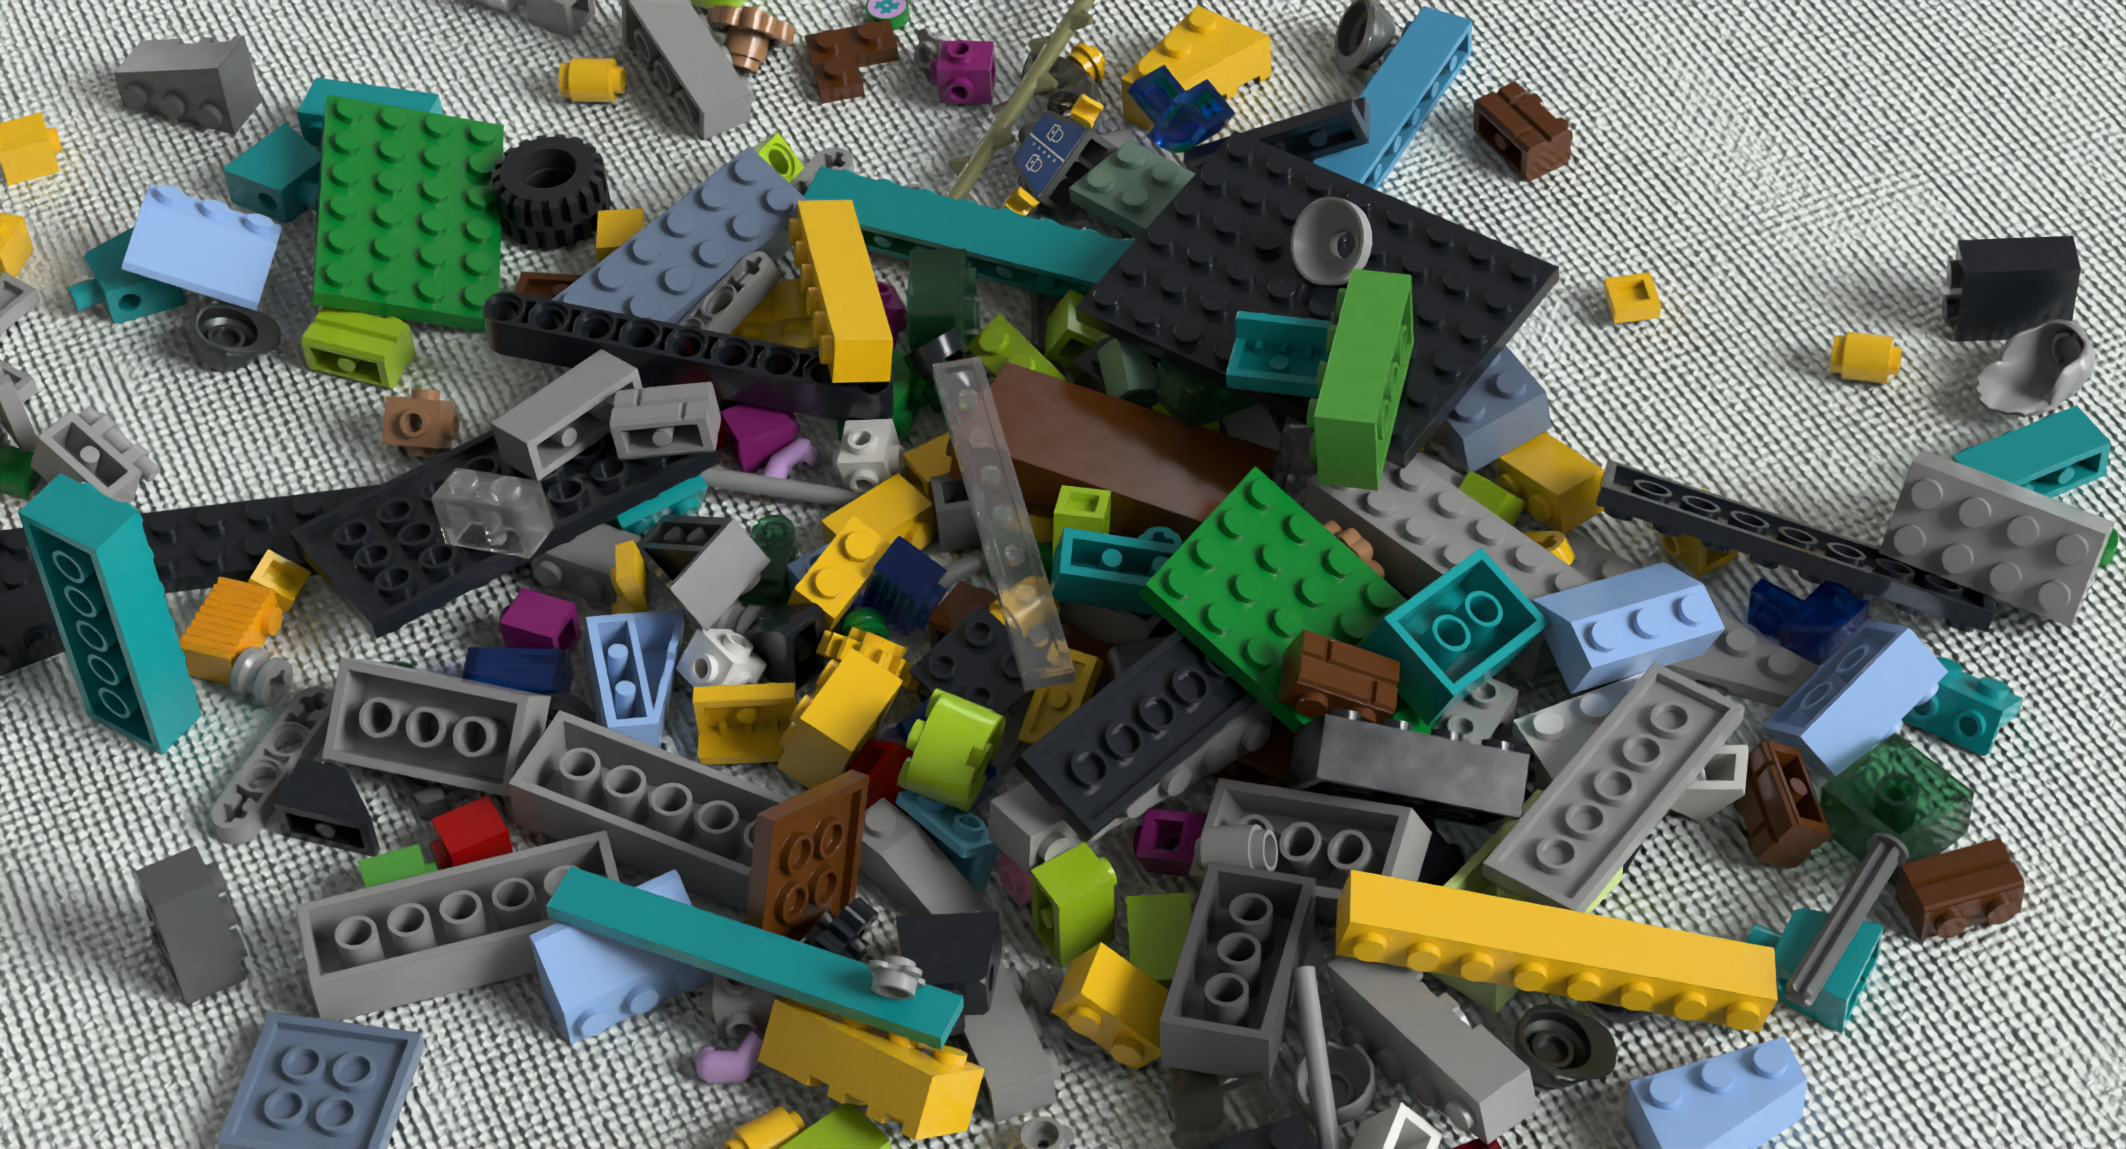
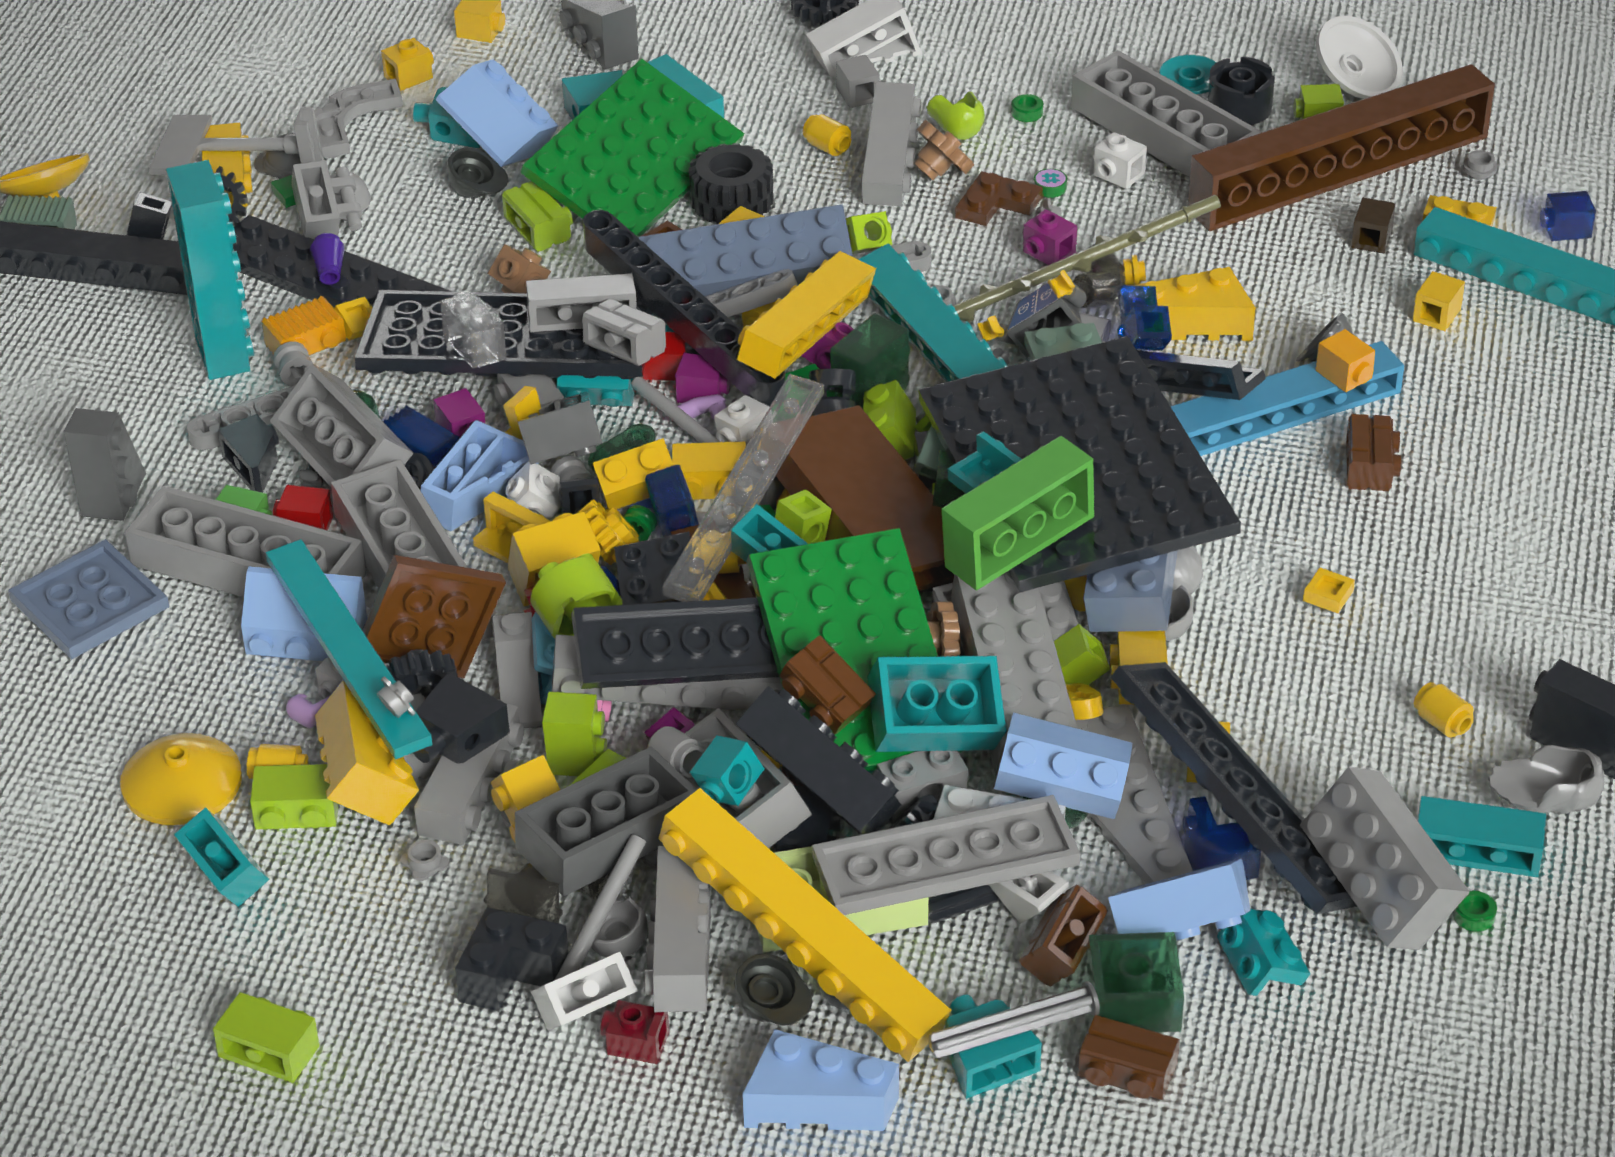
camera: 35 degrees right, 5 degrees down
light grey piece [1291,197,1372,286] -> none
none -> dark purple cone [310,233,345,285]
none -> teal brick [690,735,765,806]
none -> light orange brick [1316,329,1375,392]

